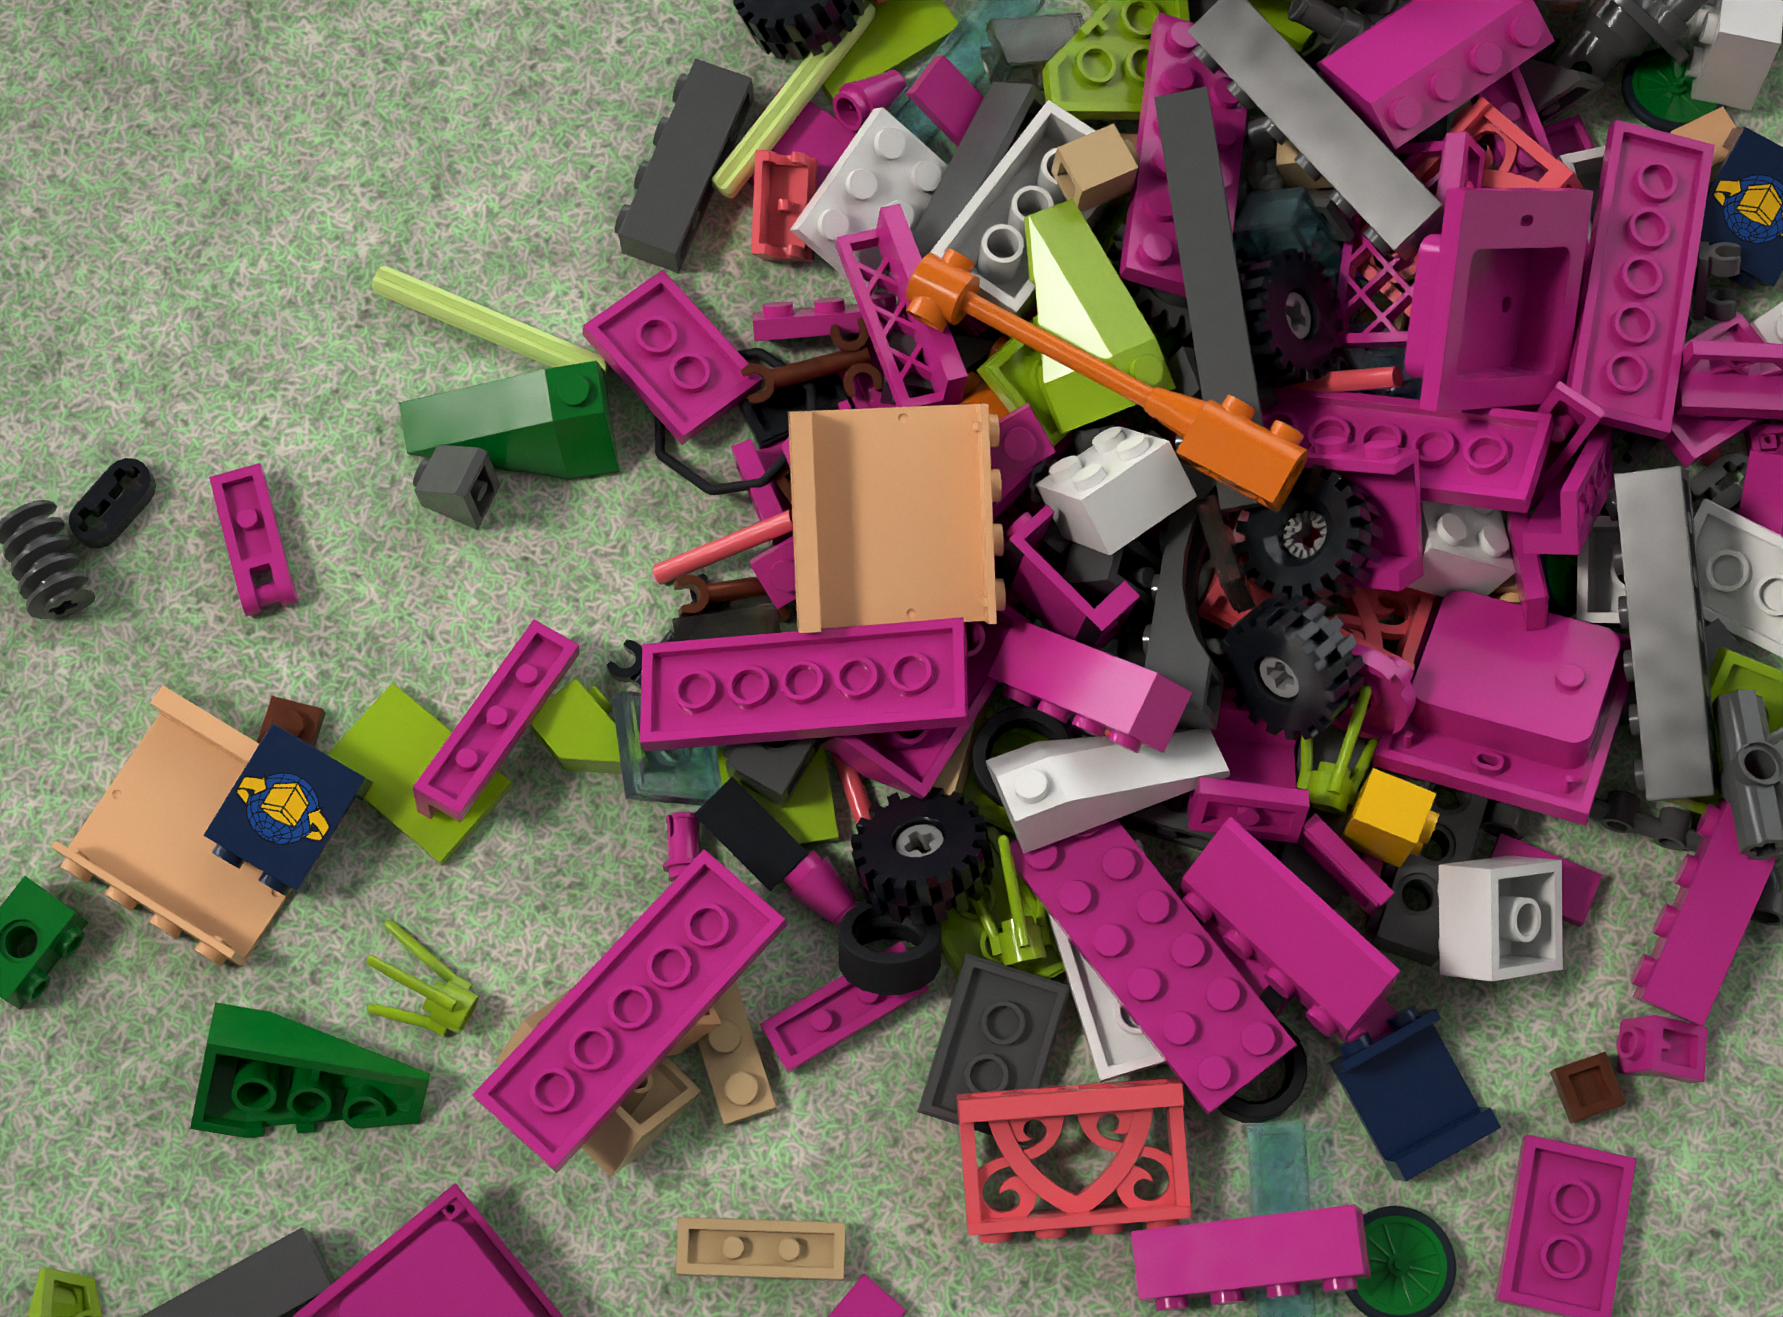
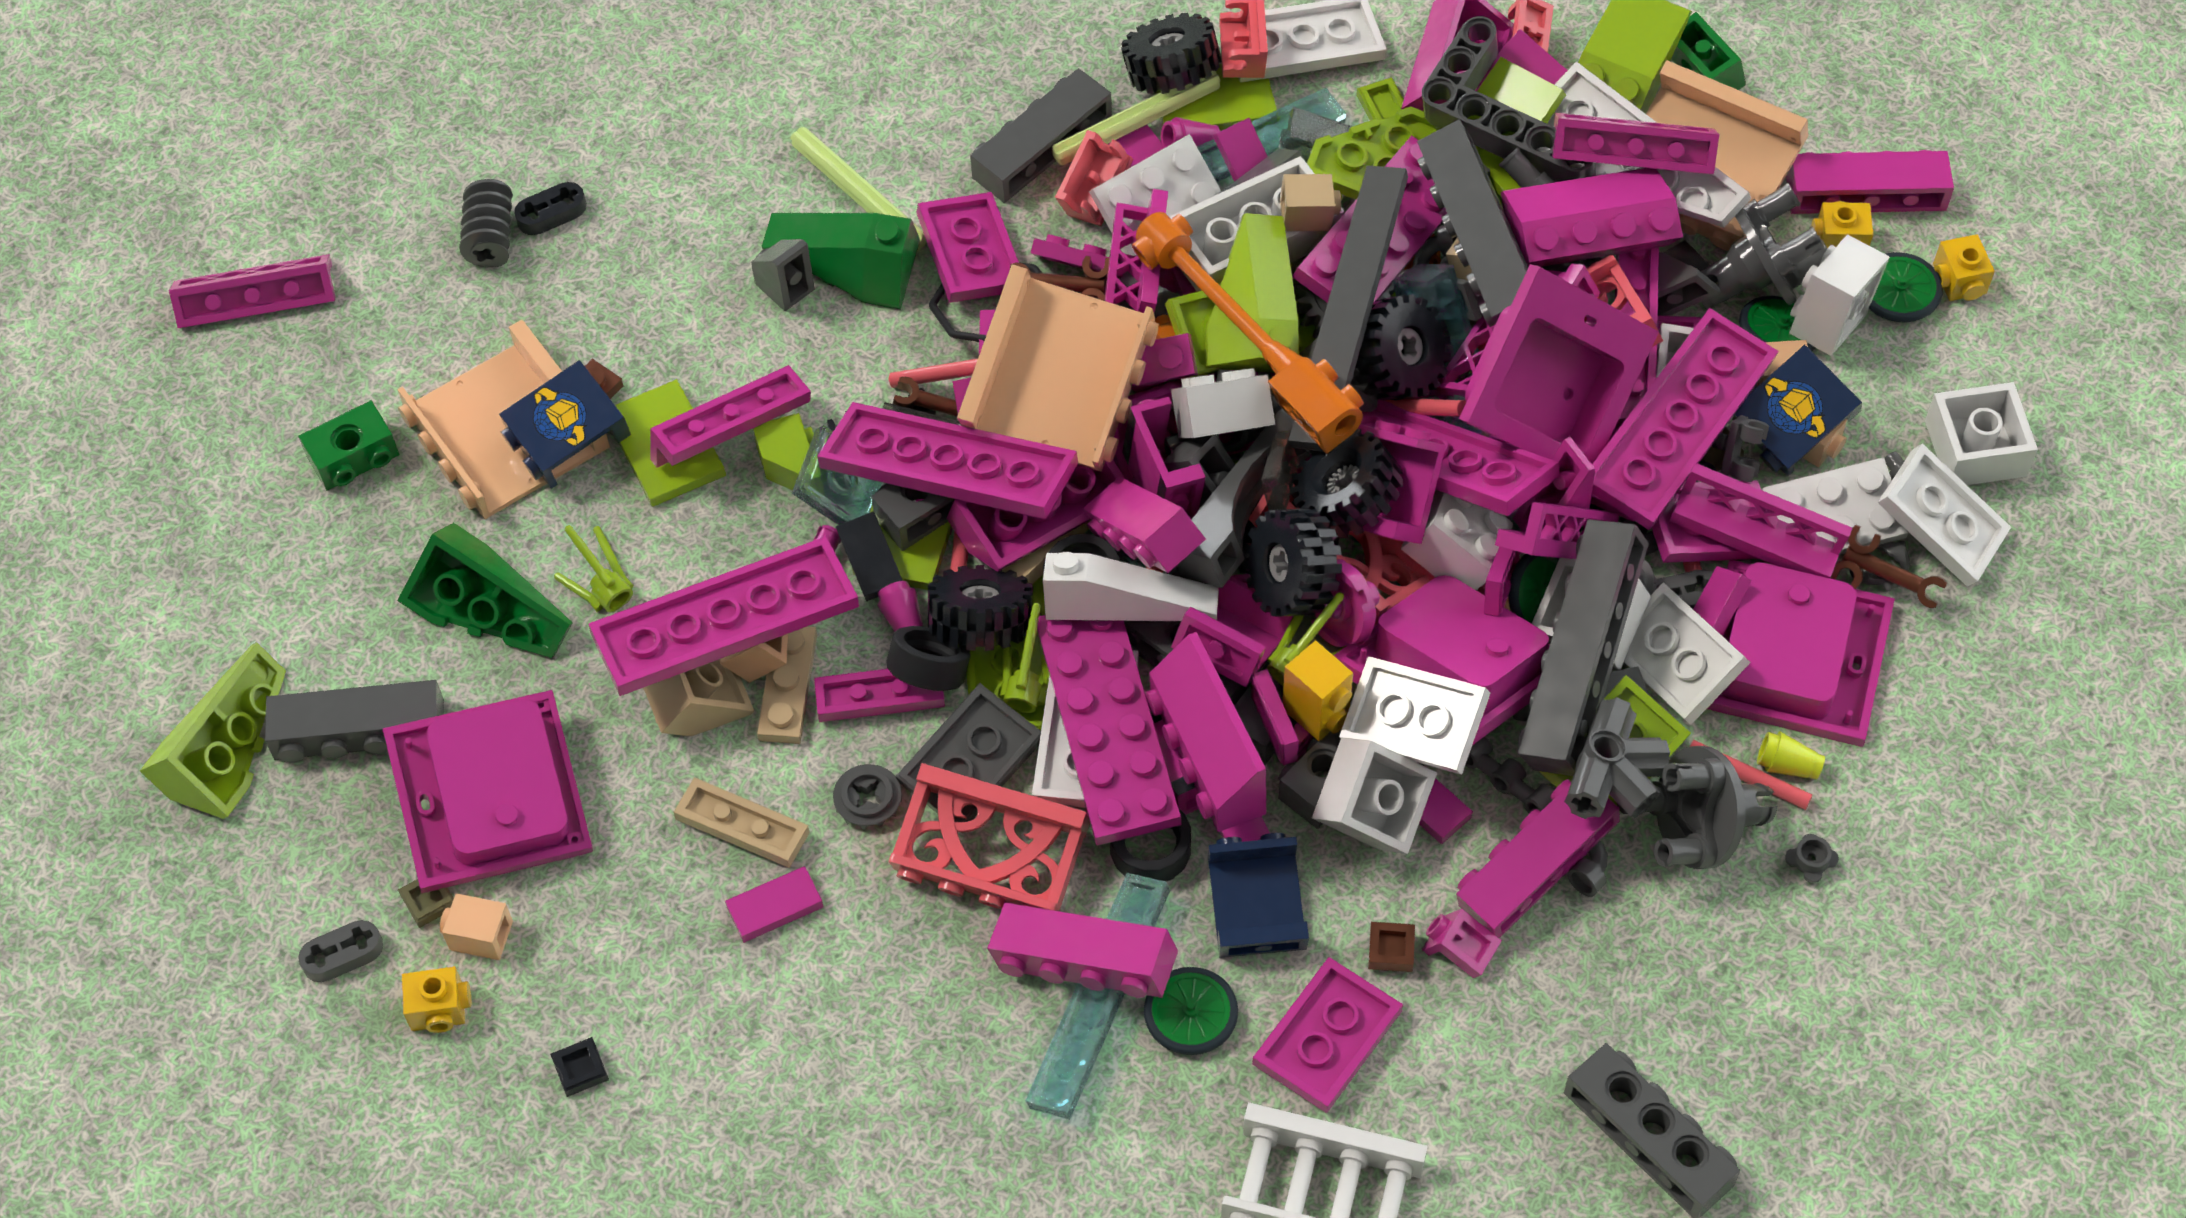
camera: 25 degrees right, 15 degrees down
dark pink plate [209,463,298,617] -> none
none -> dark grey gear [833,764,902,830]
none -> white plate [1339,656,1490,775]

